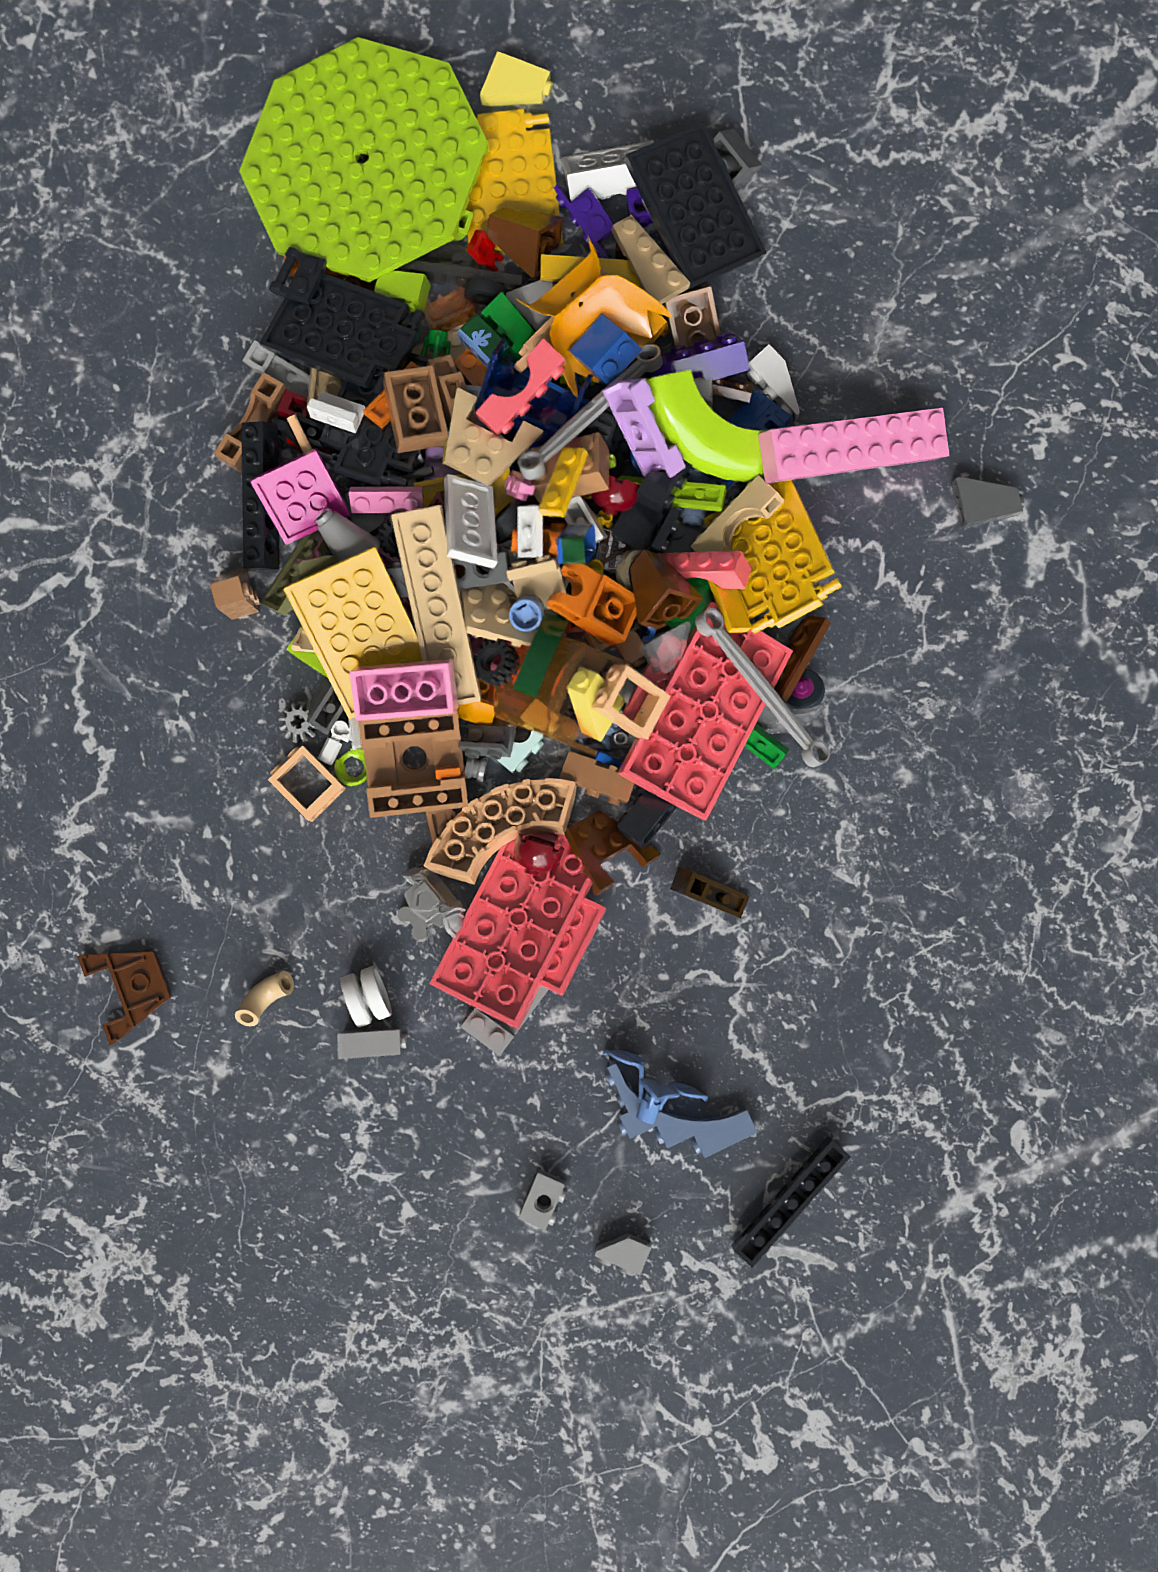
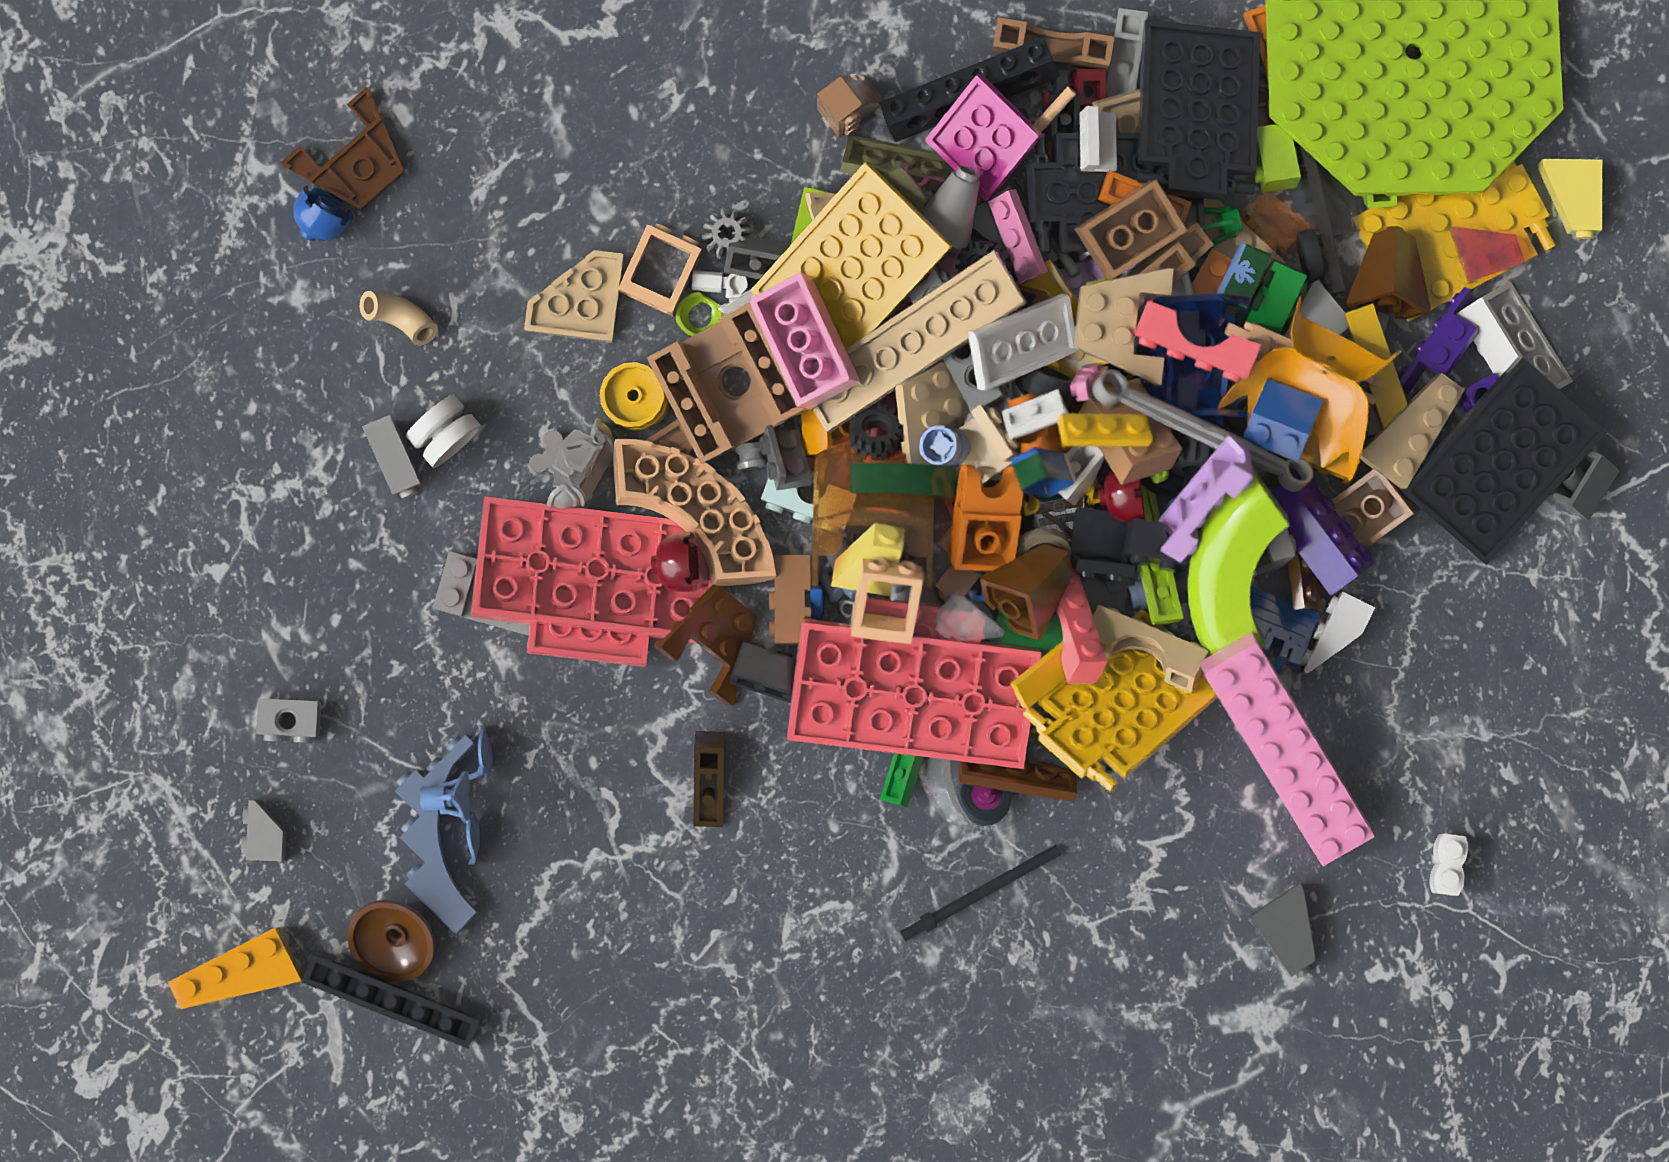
camera: 70 degrees right, 0 degrees up
black plate [269,247,327,305] -> none
orange tile [435,764,461,780] -> none
red plate [466,230,504,272] -> none
light grey piece [695,608,830,767] -> none
none -> light orange wedge [168,927,304,1009]
none -> blue cylinder [293,186,354,241]
none -> reddish brown dish [348,900,435,982]
none -> tan plate [524,250,624,343]
none -> yellow wheel [600,362,670,431]
none -> black bar [900,845,1061,942]
none -> white brick [1430,834,1468,896]
none -> clear pink wing [1449,226,1525,283]

